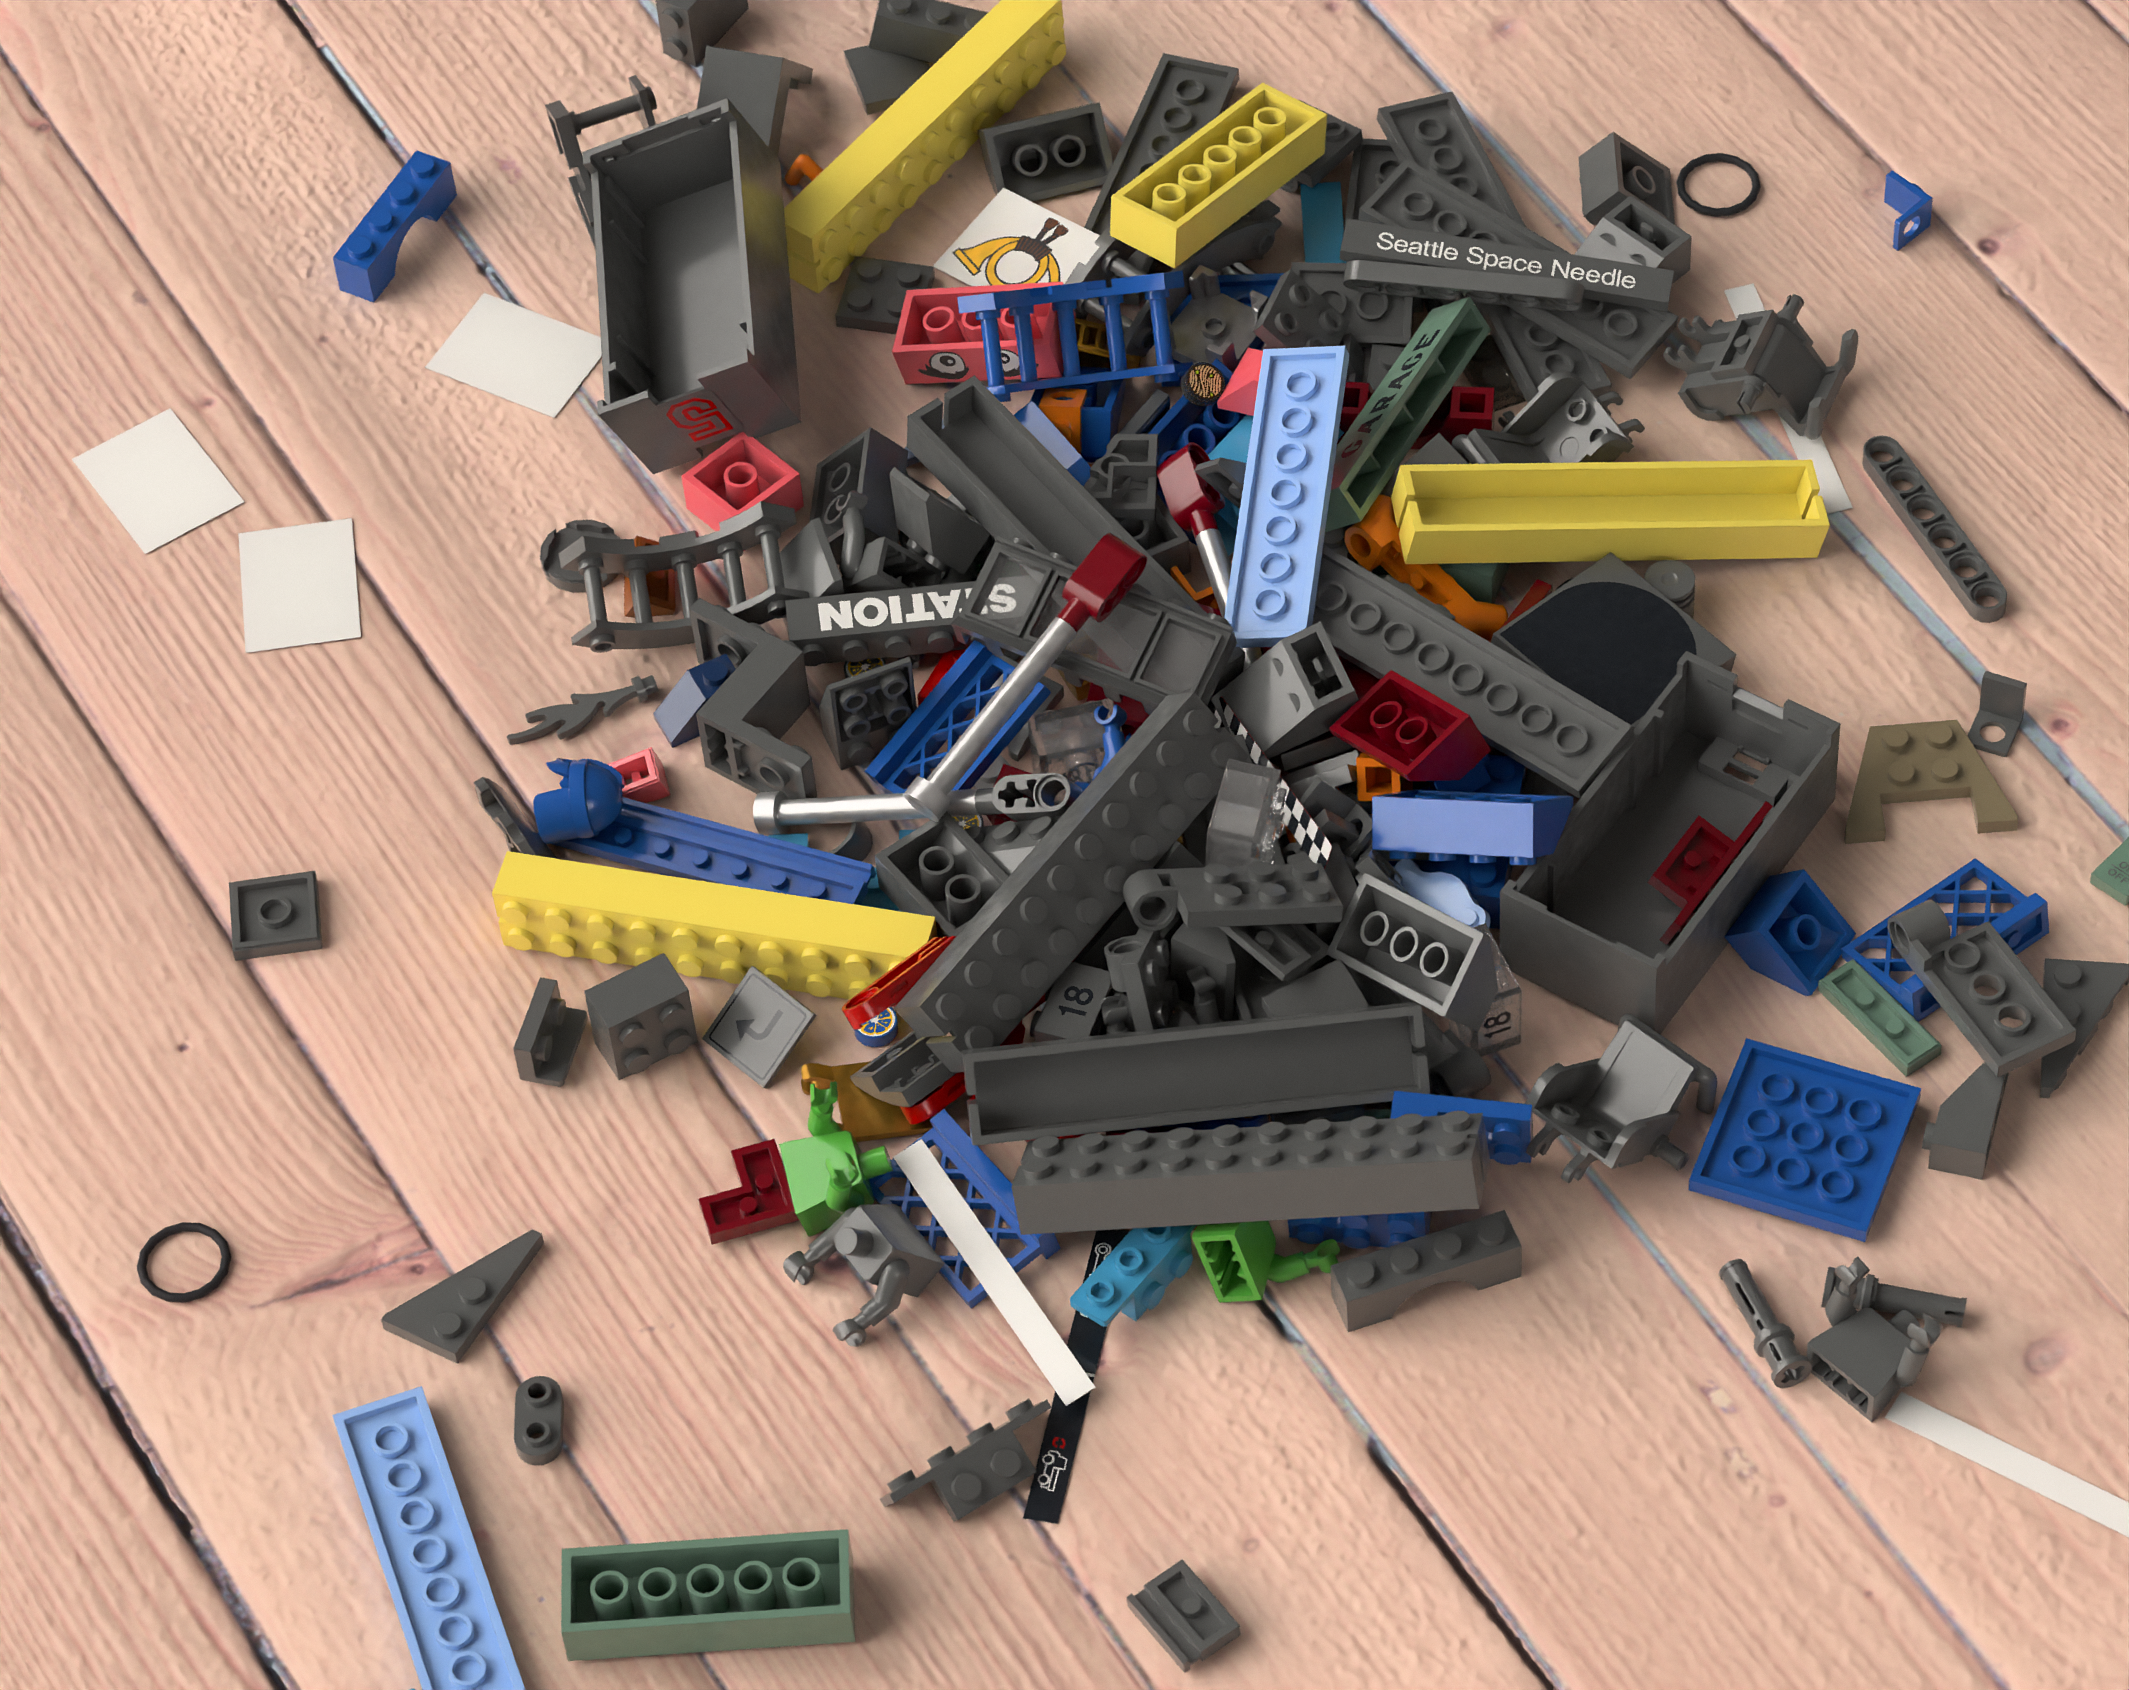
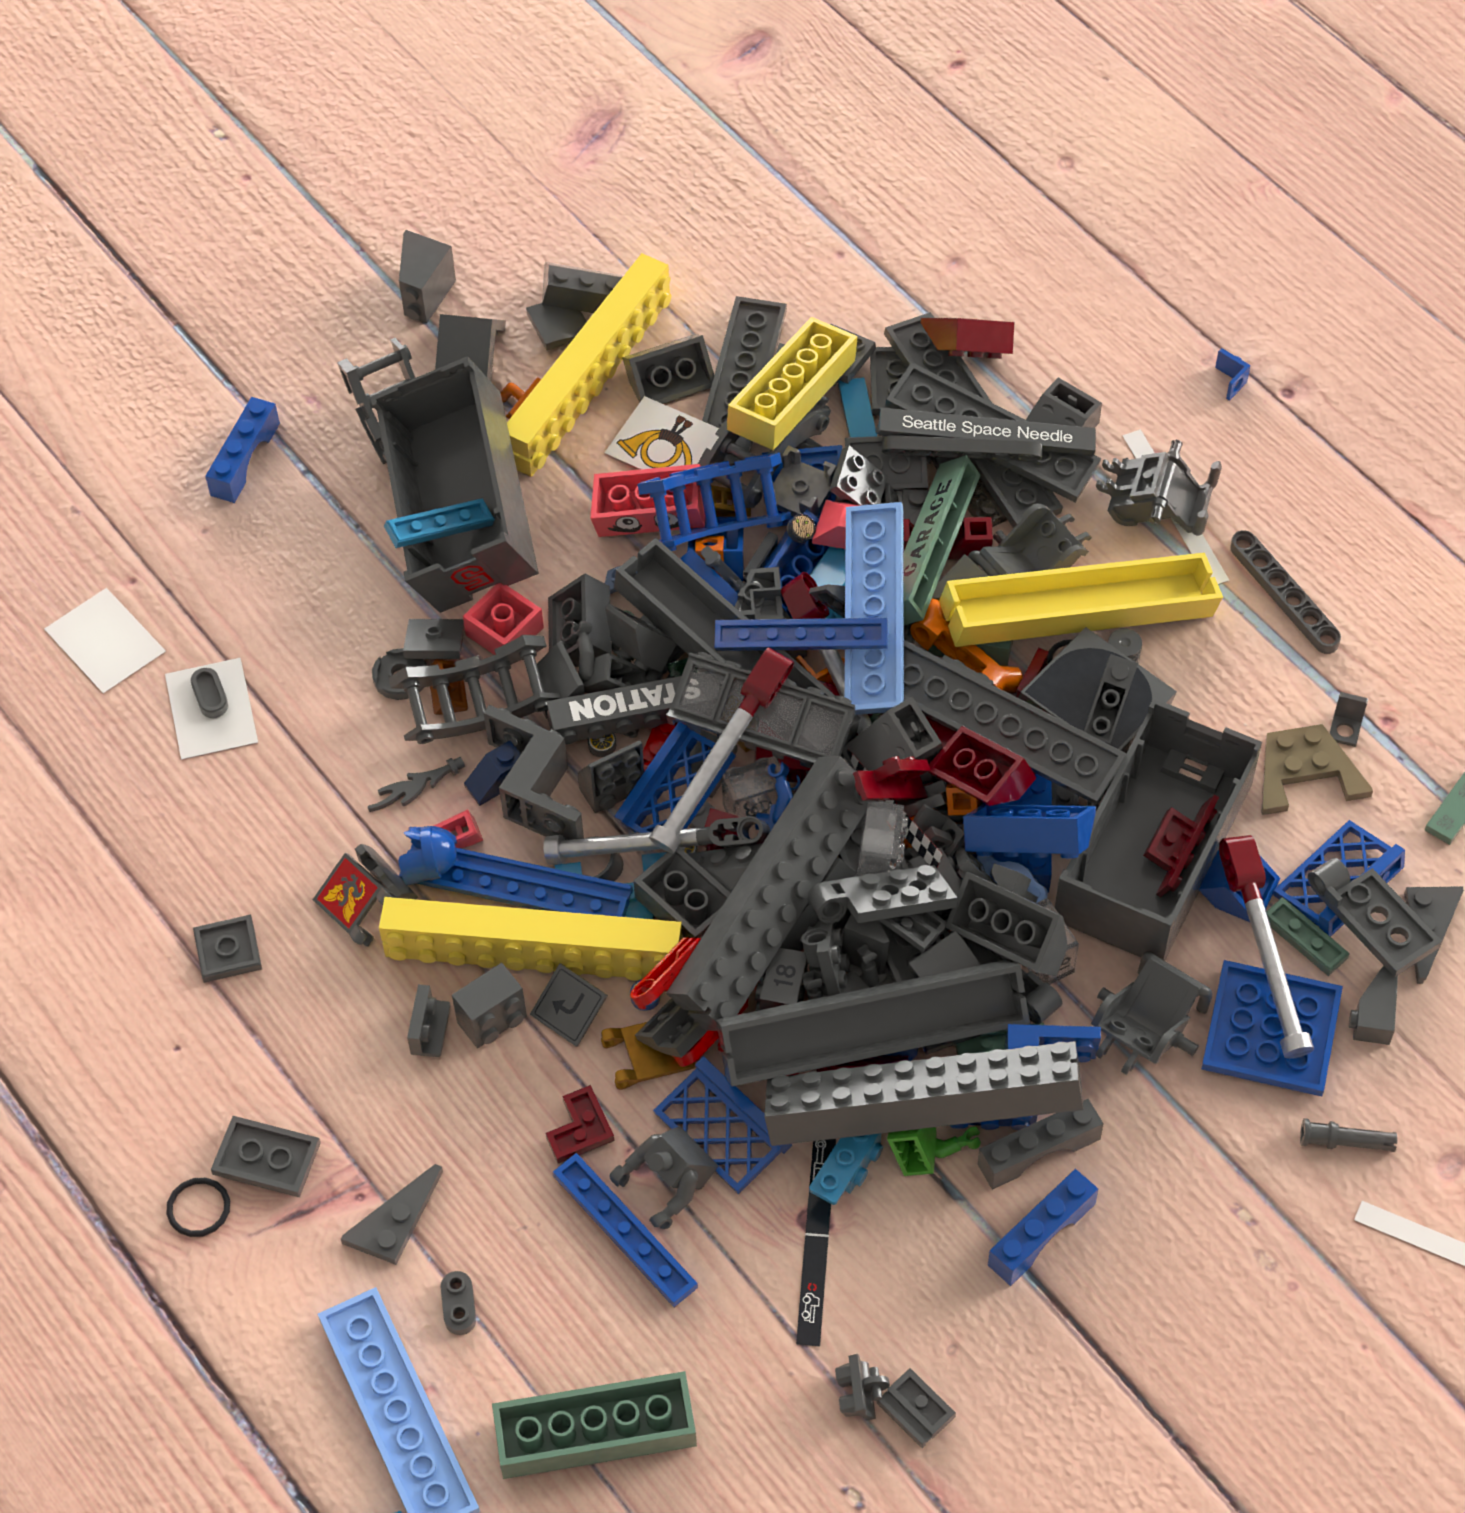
camera: 10 degrees left, 5 degrees up
white sticker [425,293,602,418] -> none
bright green torso [779,1081,893,1237] -> none
dark grey plate [835,256,935,334] -> none
dark grey bracket [880,1398,1052,1521] -> none
white sticker [893,1139,1095,1406] -> none
dark grey slope [1578,132,1675,225] -> none
black piece [1676,153,1761,217] -> none
dark grey pin [1719,1259,1812,1388] -> none
dark grey torso [1807,1257,1943,1422] -> none
none -> dark grey tile [190,668,228,718]
none -> dark grey plate [211,1116,321,1198]
none -> flag [312,853,399,946]
none -> dark azure tile [384,498,495,548]
none -> dark grey plate [403,619,465,659]
none -> blue plate [553,1153,698,1307]
none -> dark grey piece [701,546,746,593]
none -> blue plate [714,618,888,651]
none -> dark grey hips [835,1354,890,1421]
none -> dark red bracket [853,756,931,801]
none -> dark red slope [921,318,1015,359]
none -> blue arch [988,1168,1099,1286]
none -> dark grey slope [990,863,1038,903]
none -> dark grey slope [1084,654,1138,745]
none -> piece [1219,835,1314,1059]

